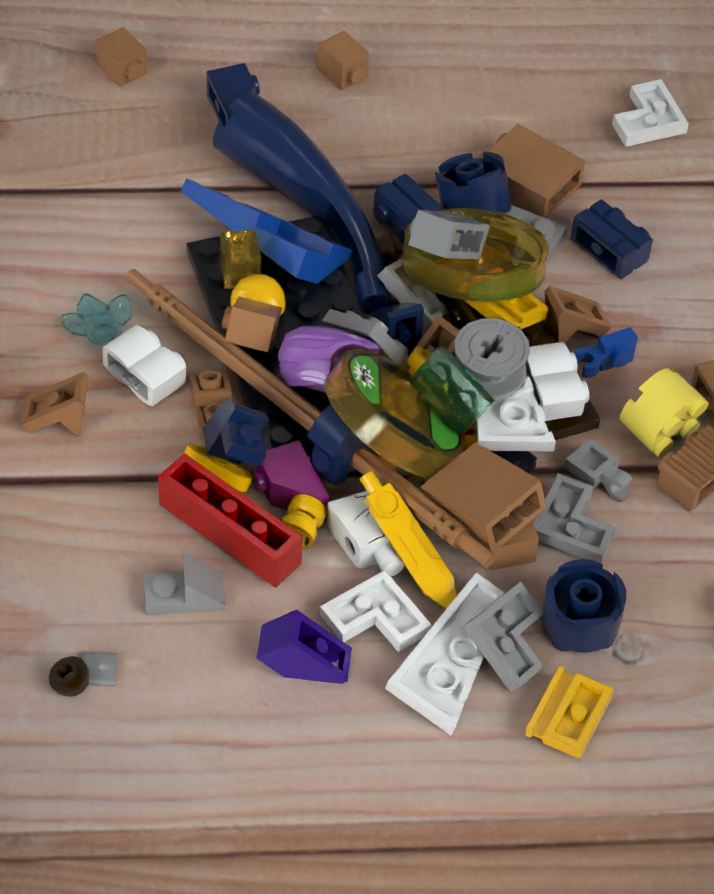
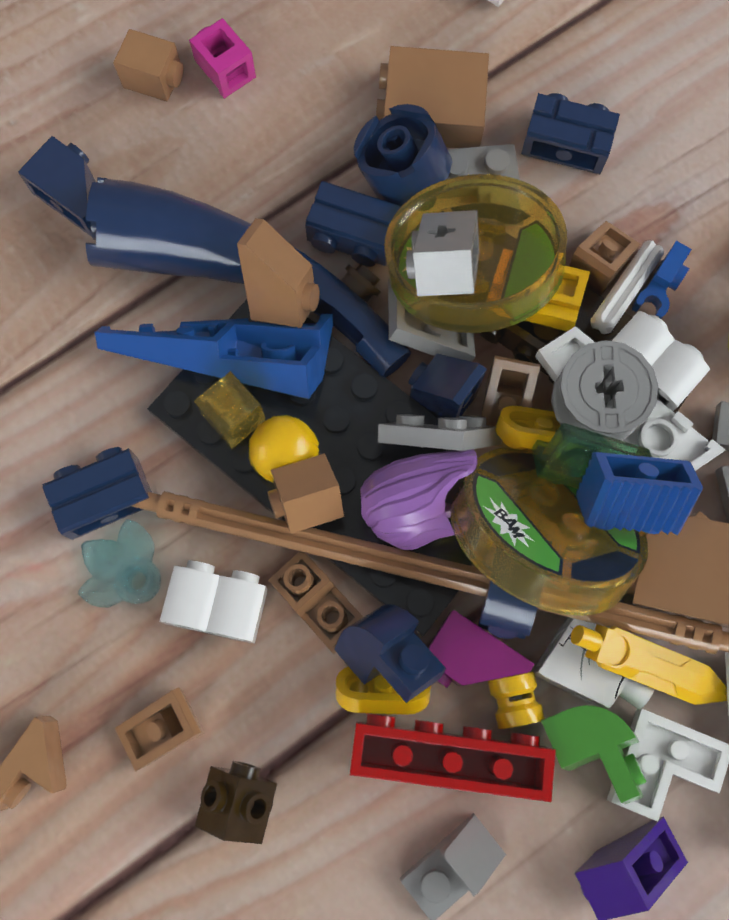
camera: 30 degrees left, 25 degrees up
none -> dark blue brick [42,447,152,540]
none -> dark pink brick [189,18,256,99]
none -> dark brown brick [195,761,277,844]
none -> medium nougat slope [237,218,320,328]
none -> bright green brick [541,705,647,805]
none -> blue brick [576,452,703,535]
none -> white axle [590,240,664,334]

